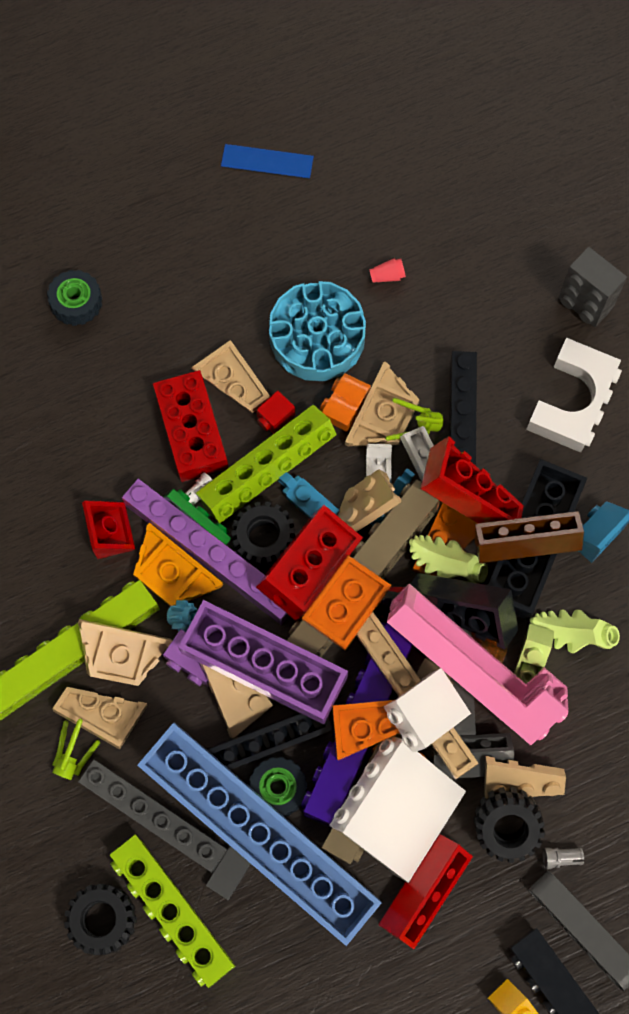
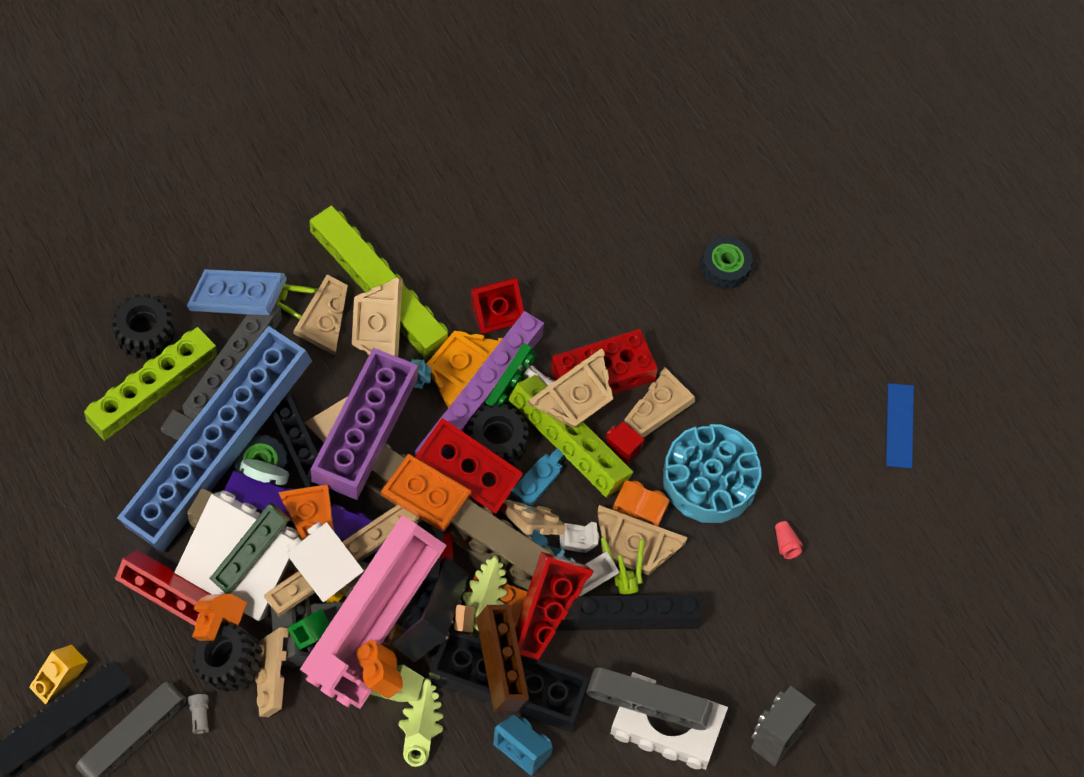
camera: 80 degrees right, 10 degrees down
none -> medium blue tile [187,269,287,315]
none -> orange brick [192,594,247,641]
none -> dark green tile [209,503,291,594]
none -> light aqua tile [240,459,289,485]
none -> green brick [287,608,330,650]
none -> orange brick [357,639,403,699]
none -> light nougat tile [454,605,475,632]
none -> tan wing [528,348,613,428]
none -> dark grey beam [586,668,713,730]

